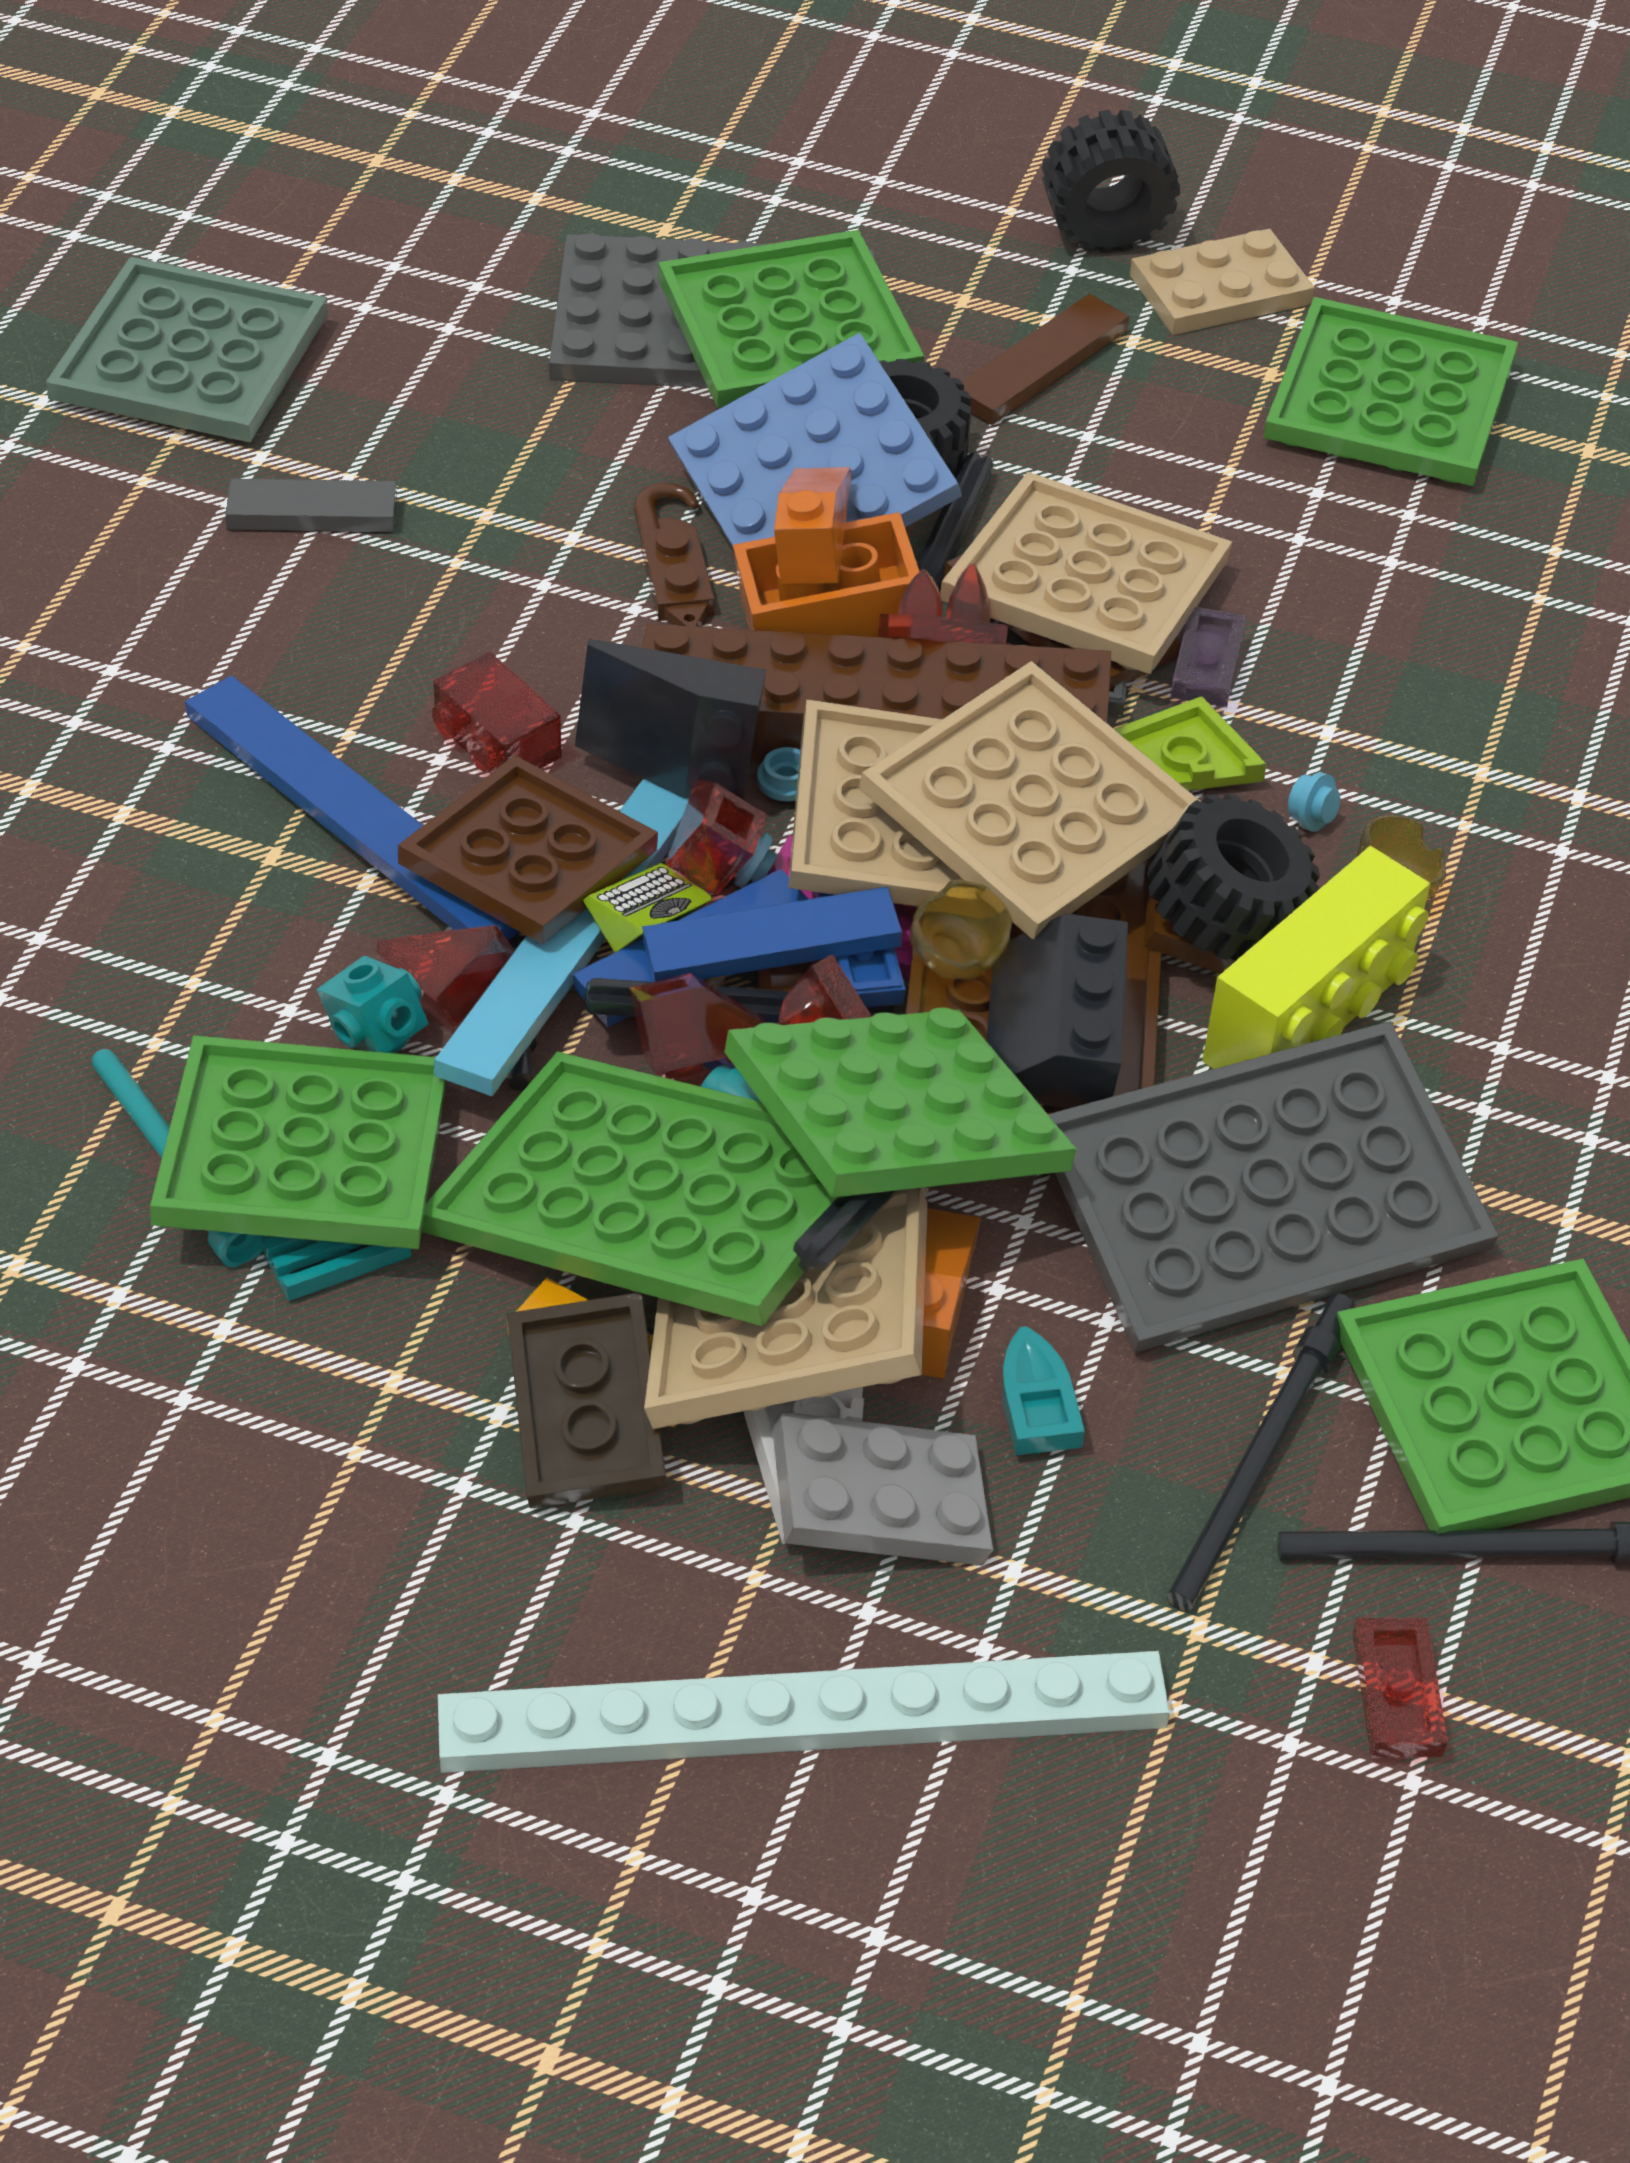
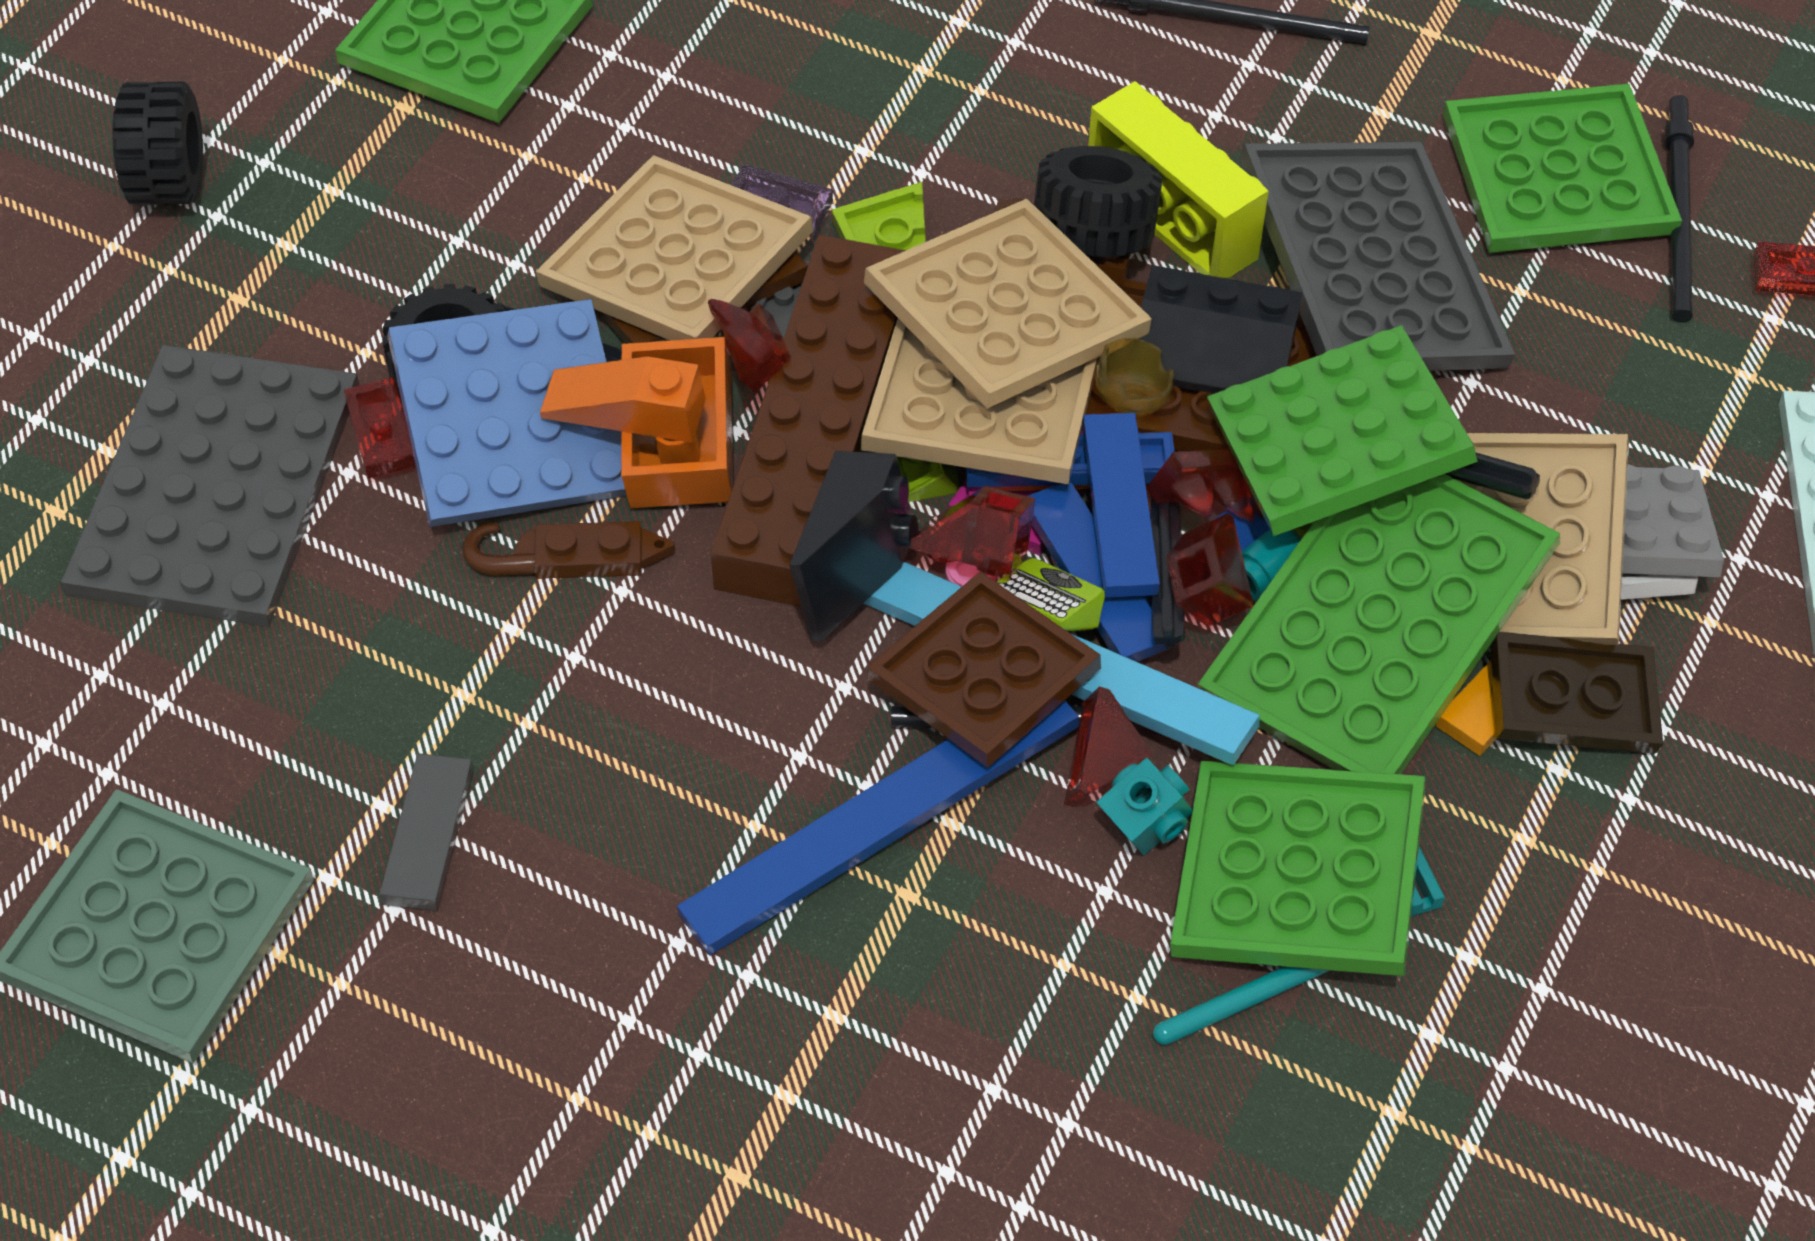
camera: 80 degrees left, 5 degrees up
clear red brick [432,652,562,774] -> none
bright green plate [658,230,924,408] -> none
reddish brown tile [961,293,1130,425] -> none
teal plate [1002,1326,1085,1456] -> none
tan plate [1130,229,1315,335] -> none
black bar [1166,1293,1355,1612] -> none
medium azure plate [1288,772,1341,832] -> none
clear yellow hair [1356,815,1446,902] -> none

